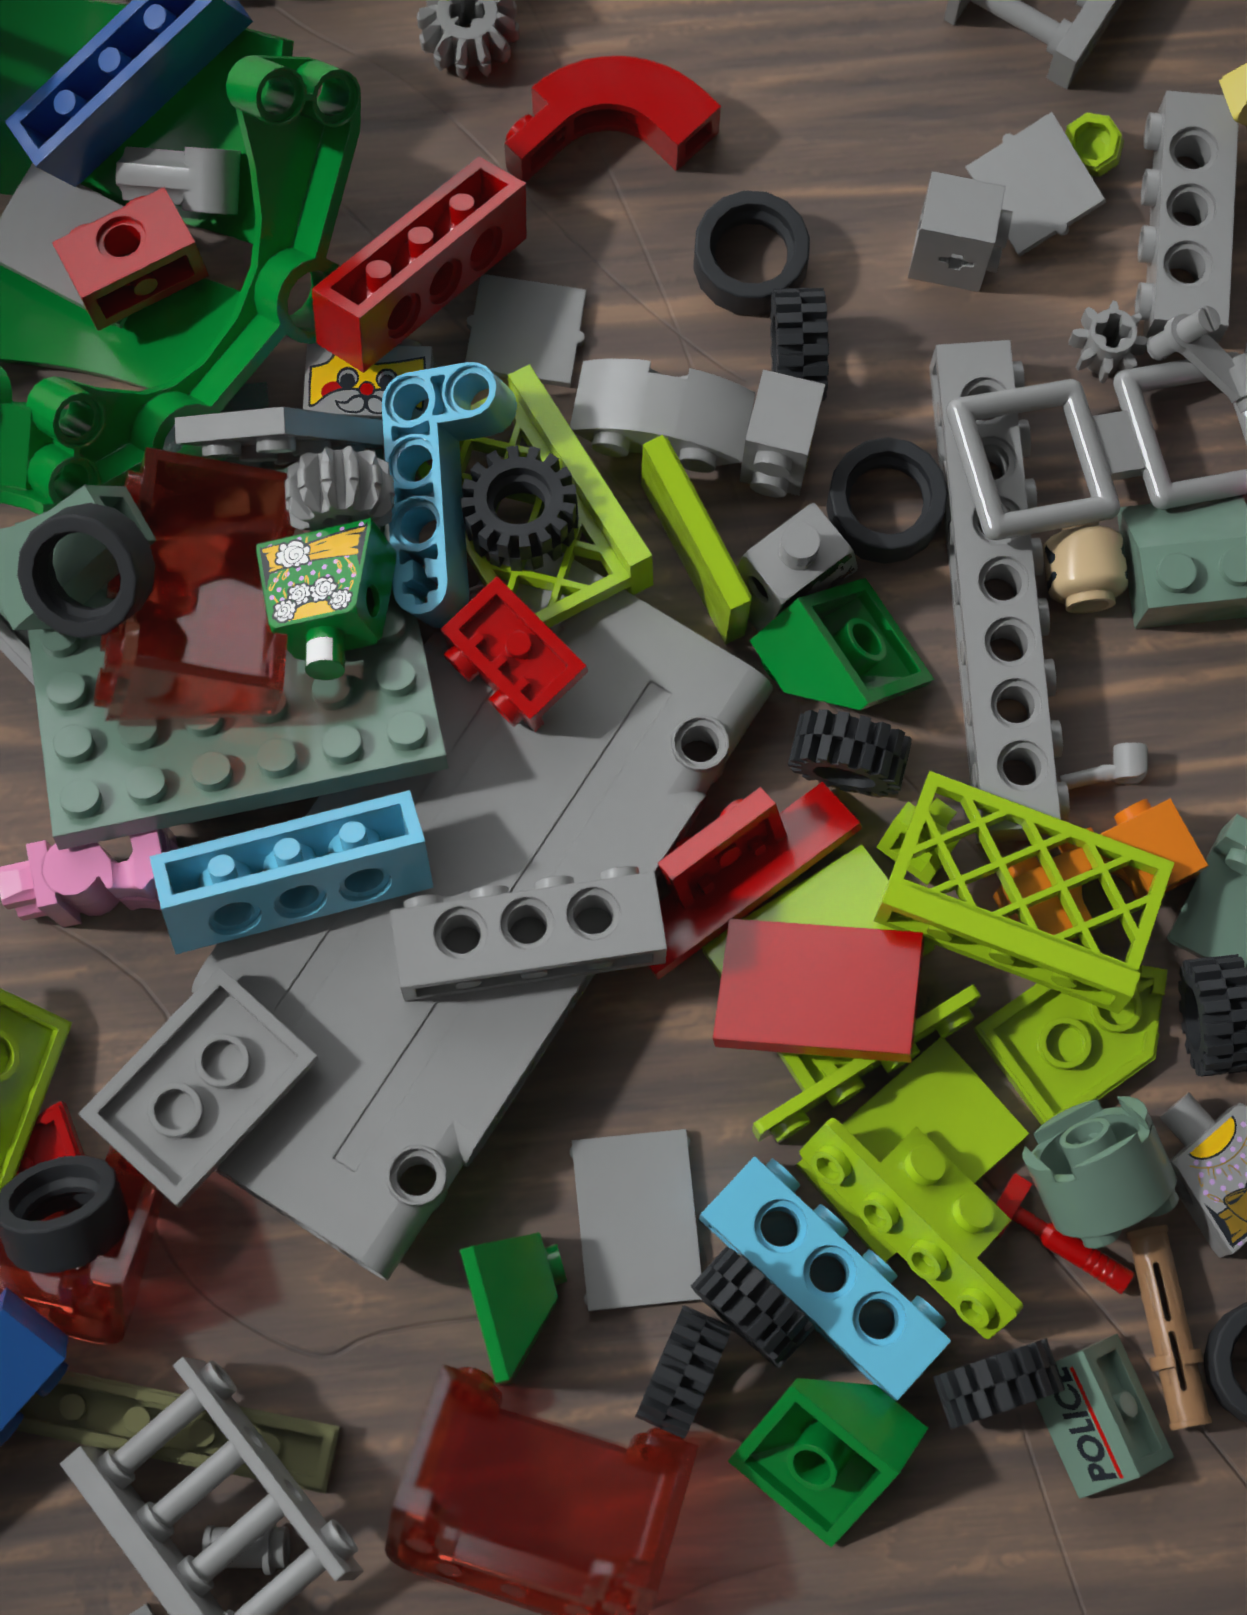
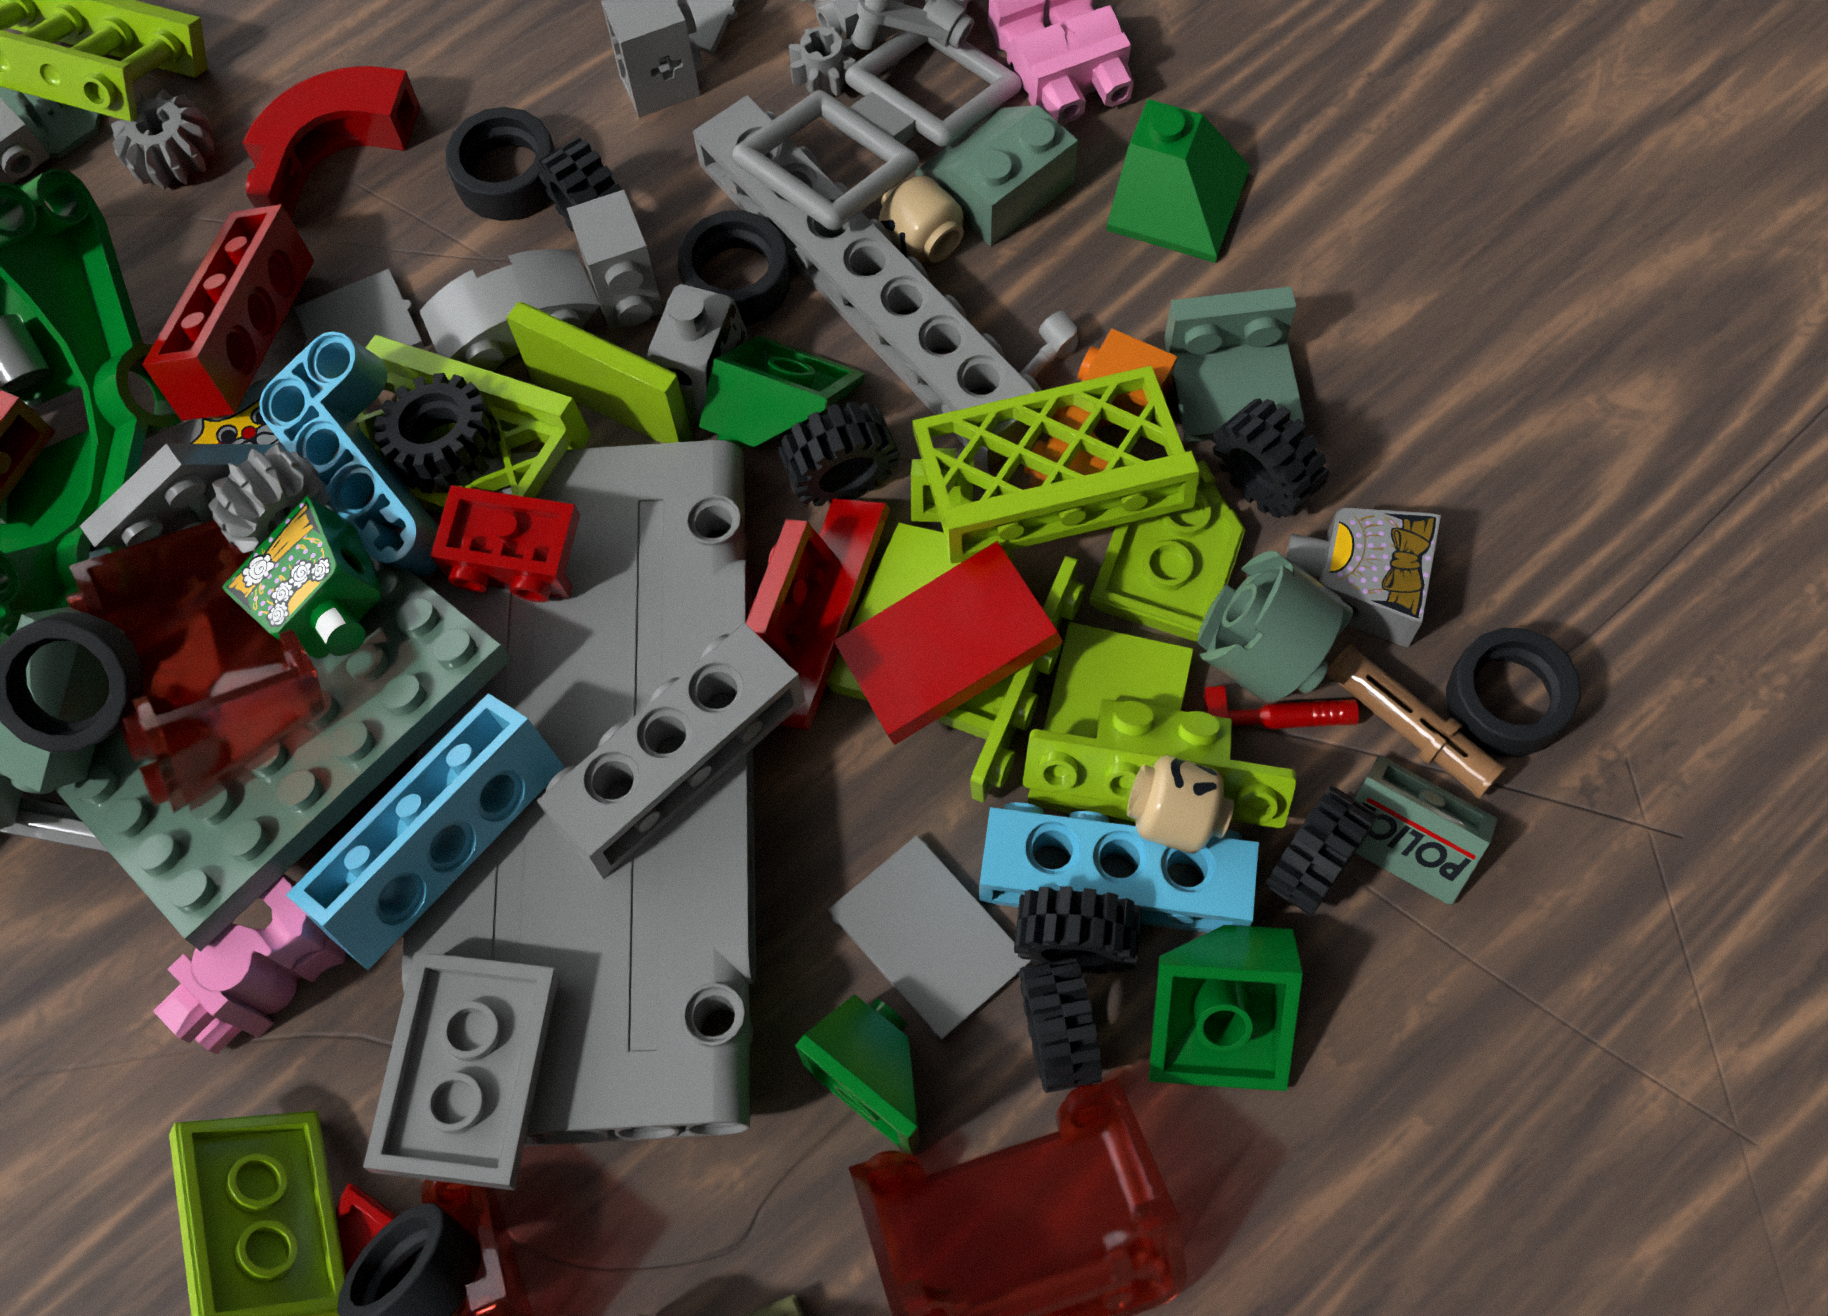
camera: 30 degrees left, 10 degrees down
none -> tan head [1127,755,1234,854]

